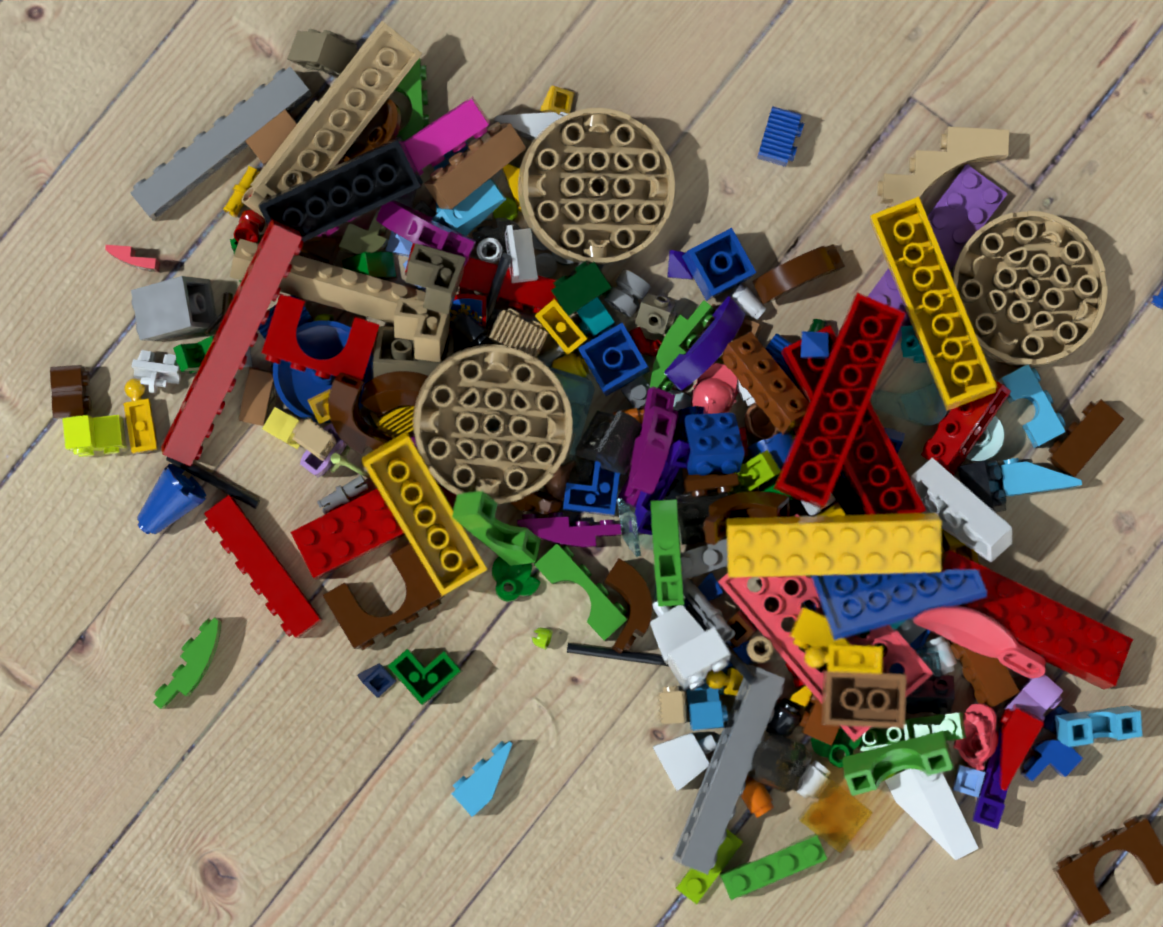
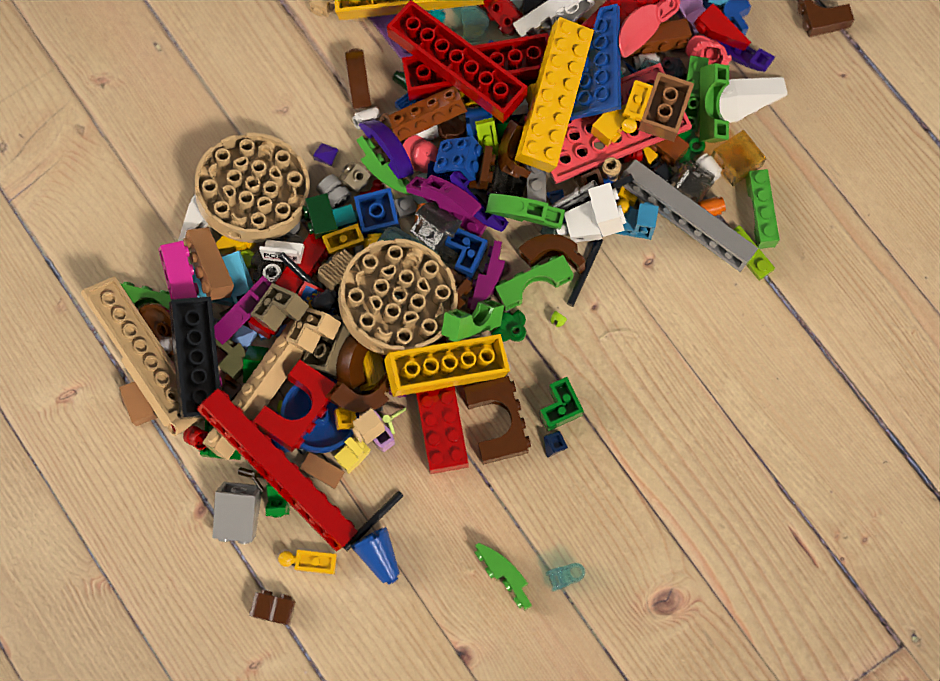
camera: 75 degrees left, 10 degrees down
neon yellow brick [62,415,126,457] -> none
coral slope [105,245,160,272] -> none
light grey brick [131,67,312,221] -> none
white hips [132,350,181,393] -> none
red brick [204,495,322,638] -> none
yellow pin [223,166,260,218] -> none
dark tan brick [287,29,359,79] -> none
light grey pin [317,475,370,514] -> none
medium azure slope [451,740,513,817] -> none
yellow slope [540,85,574,115] -> none
clear light blue piece [617,498,641,557] -> none
white torso [653,733,717,791] -> none
tan brick [658,686,687,724] -> none
blue brick [682,228,757,301] -> none
blue brick [757,106,804,167] -> none
blue slope [800,331,828,359] -> none
light blue plate [952,765,985,797] -> none
none -> clear light blue piece [546,563,585,592]

